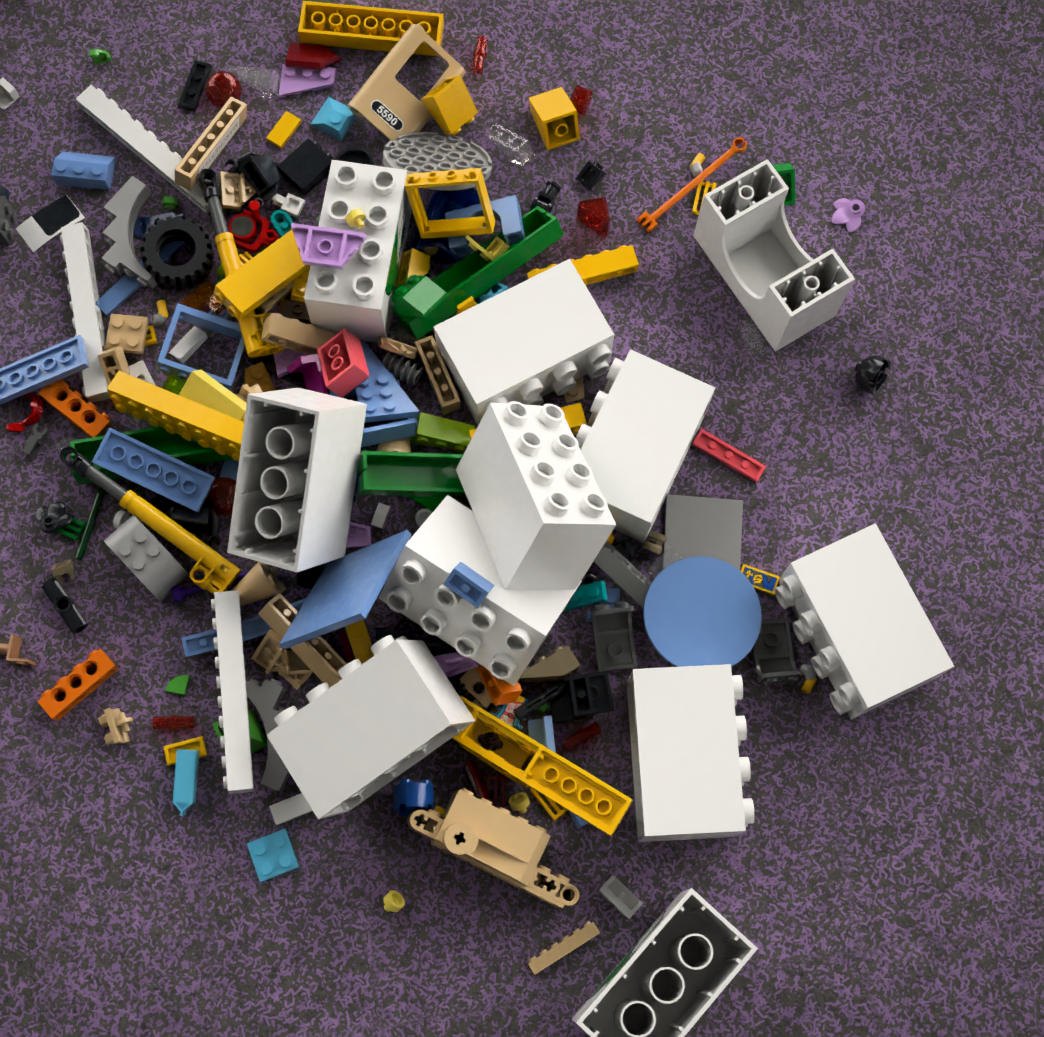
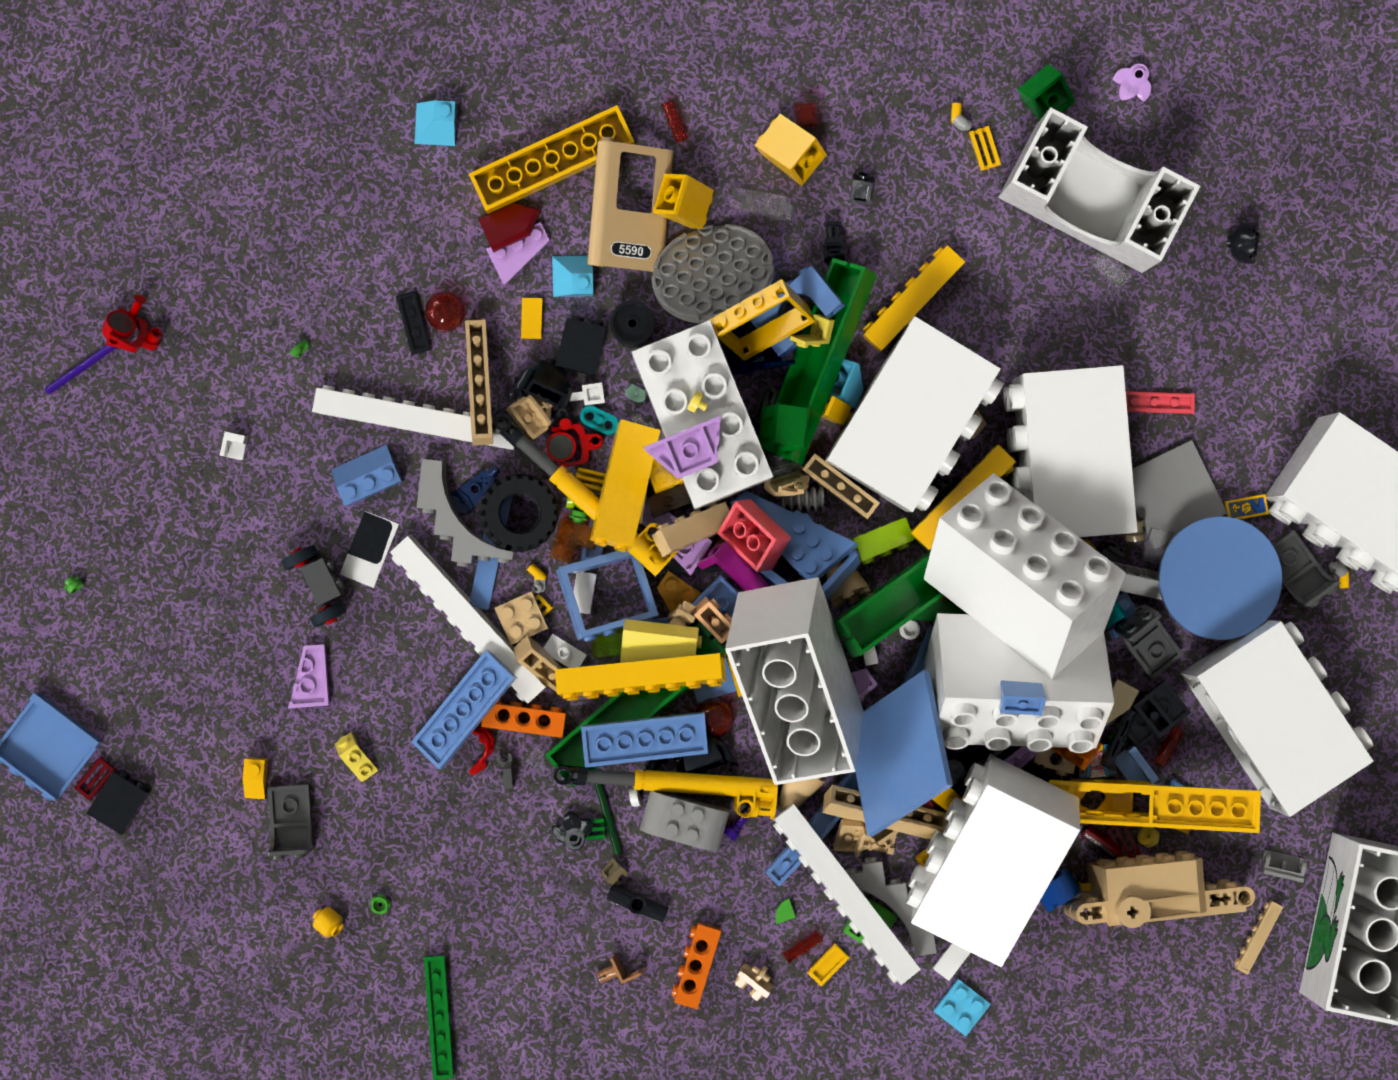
camera: 30 degrees left, 15 degrees up
bright green plate [161,196,179,210] -> none
medium azure piece [173,749,200,816] -> none
clear slope [224,65,281,98] -> none
light yellow tile [383,890,405,912] -> none
yellow slope [396,248,431,287] -> none
clear red slope [576,197,610,238] -> none
orange hinge [636,137,747,233] -> none

